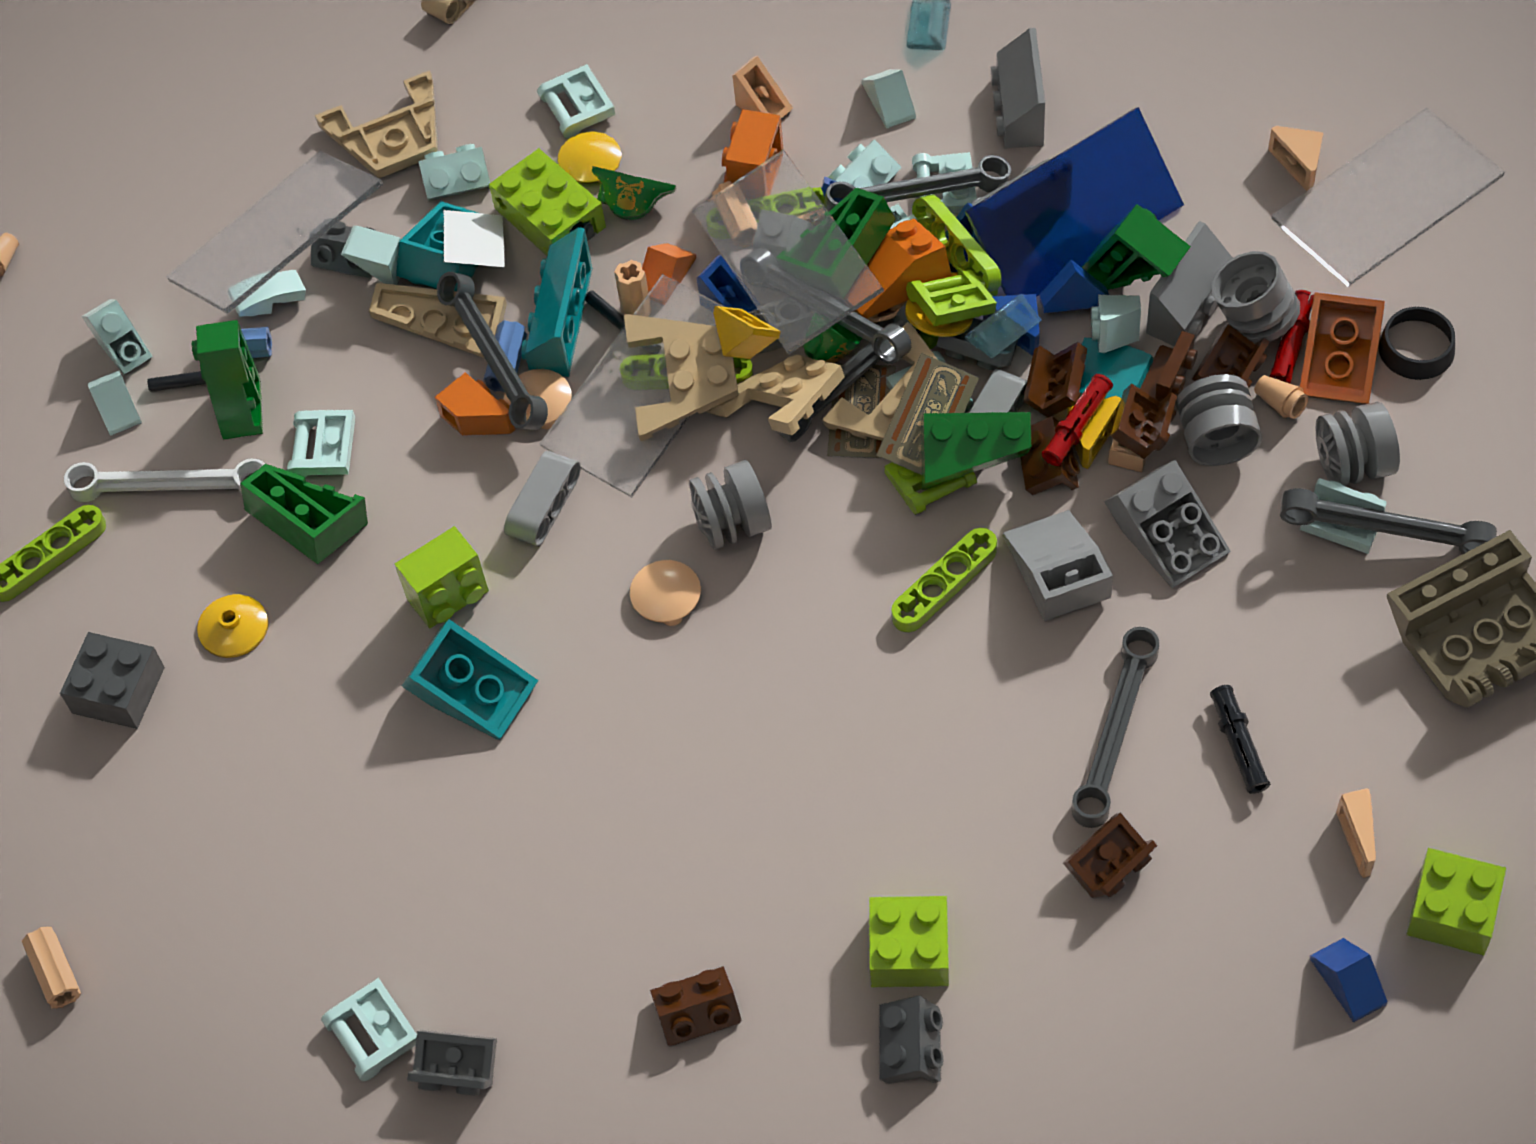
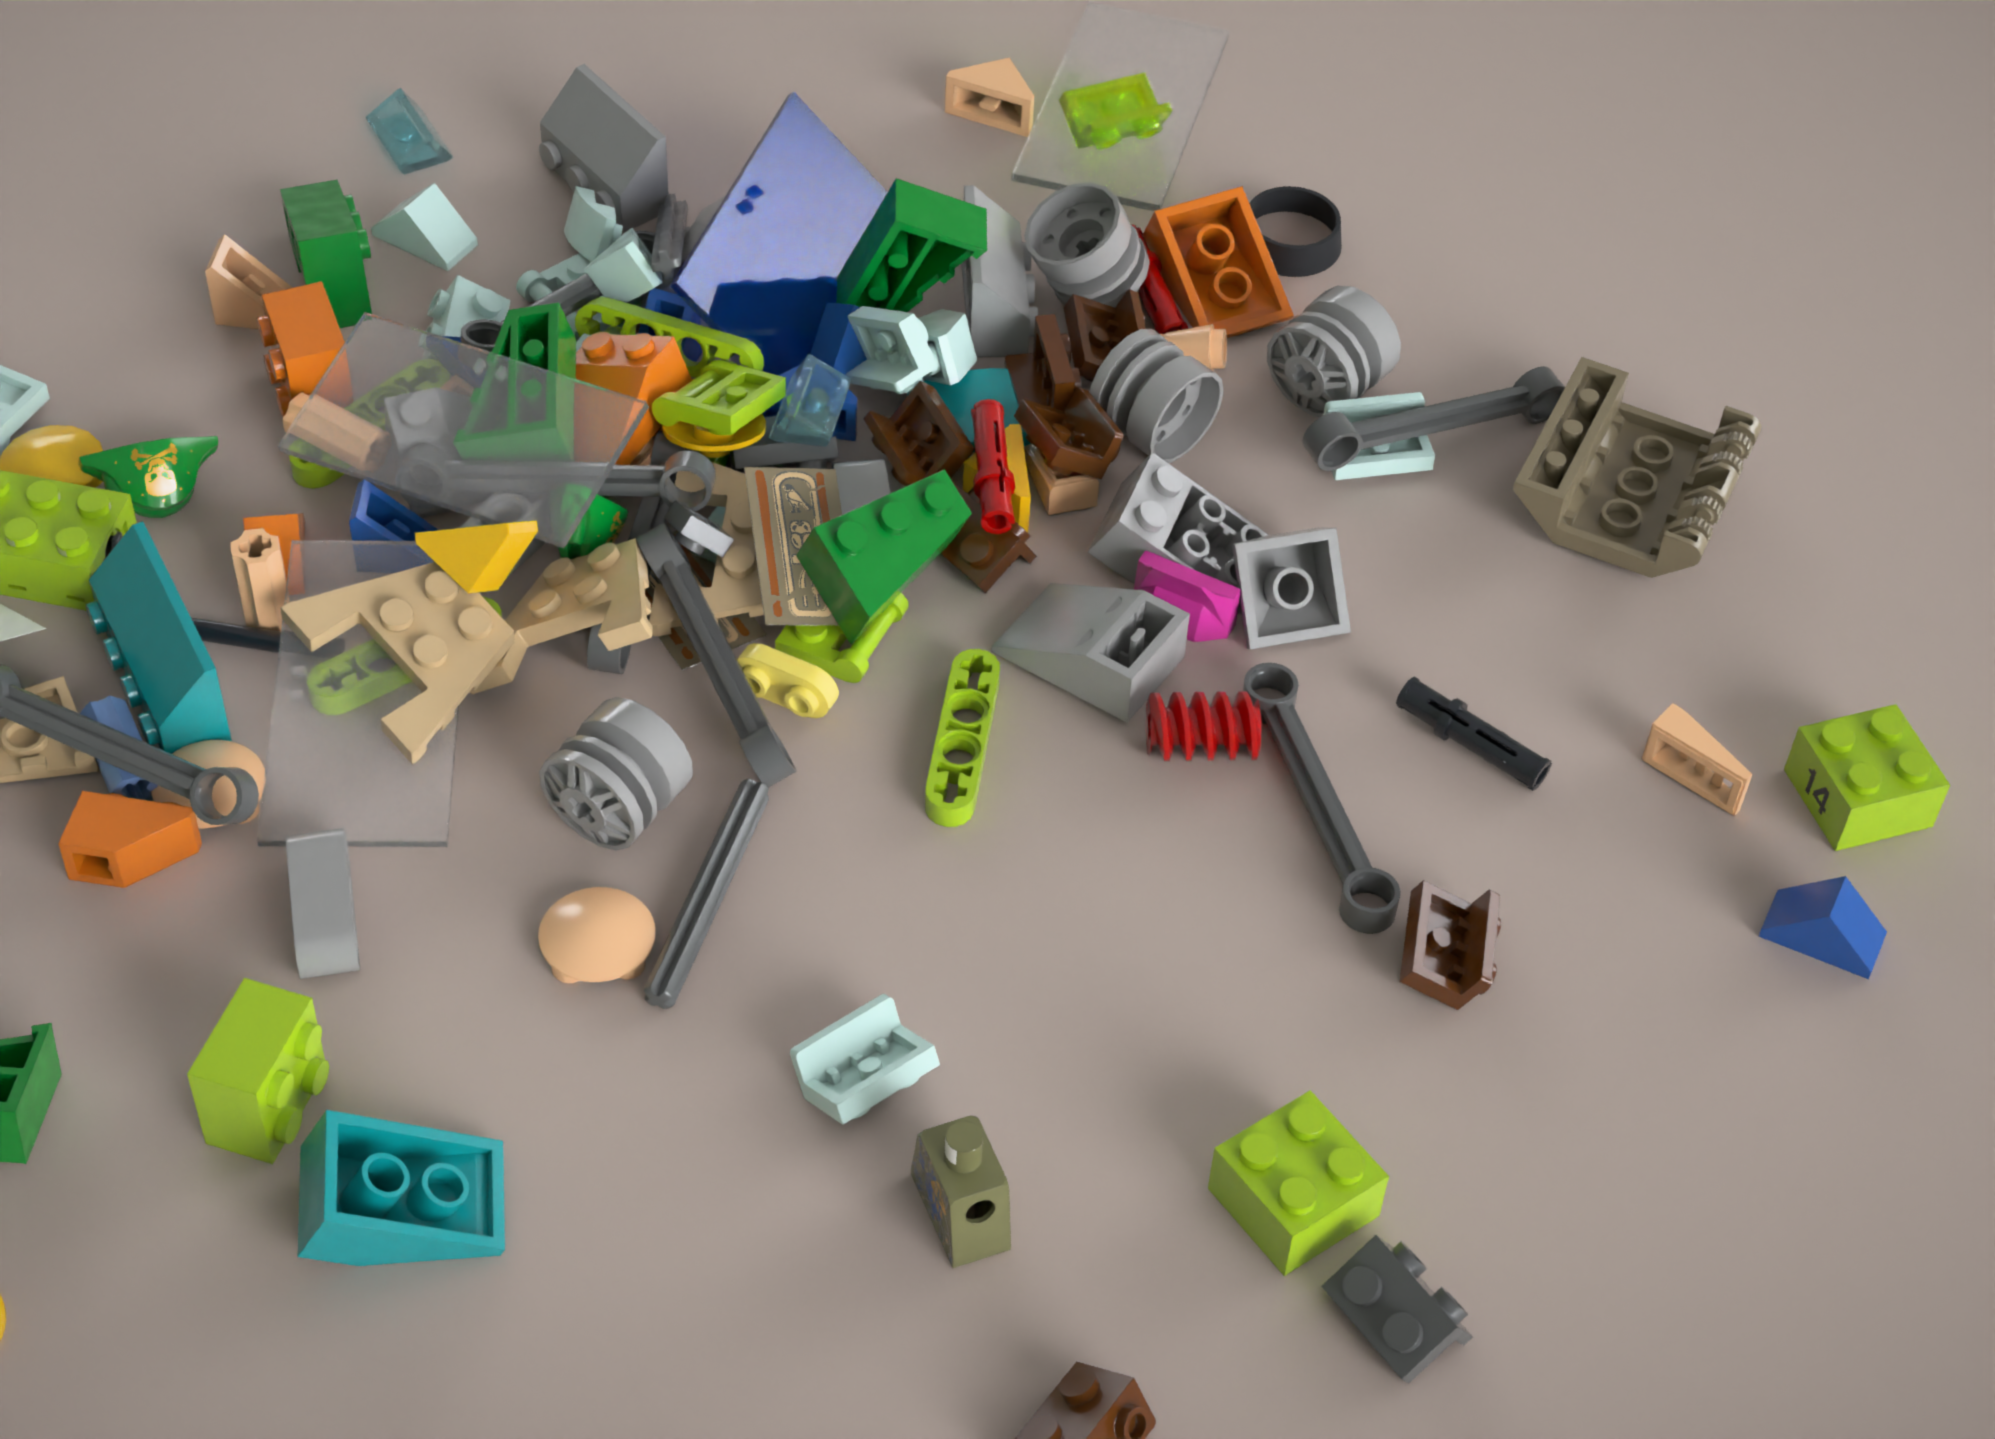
camera: 45 degrees left, 10 degrees down
none -> green wedge [280,179,374,328]
none -> light aqua slope [564,186,623,262]
none -> light aqua slope [584,228,662,303]
none -> dark grey piece [636,522,797,788]
none -> dark grey axle [644,778,769,1009]
none -> dark grey axle [651,194,688,279]
none -> plate [664,500,734,557]
none -> light yellow plate [737,643,839,718]
none -> light aqua bracket [790,994,940,1125]
none -> light aqua bracket [846,306,938,394]
none -> olive torso [911,1115,1011,1268]
none -> clear neon green bracket [1058,72,1173,150]
none -> dark pink slope [1134,550,1241,642]
none -> red piece [1146,691,1261,761]
none -> light grey slope [1232,528,1351,649]

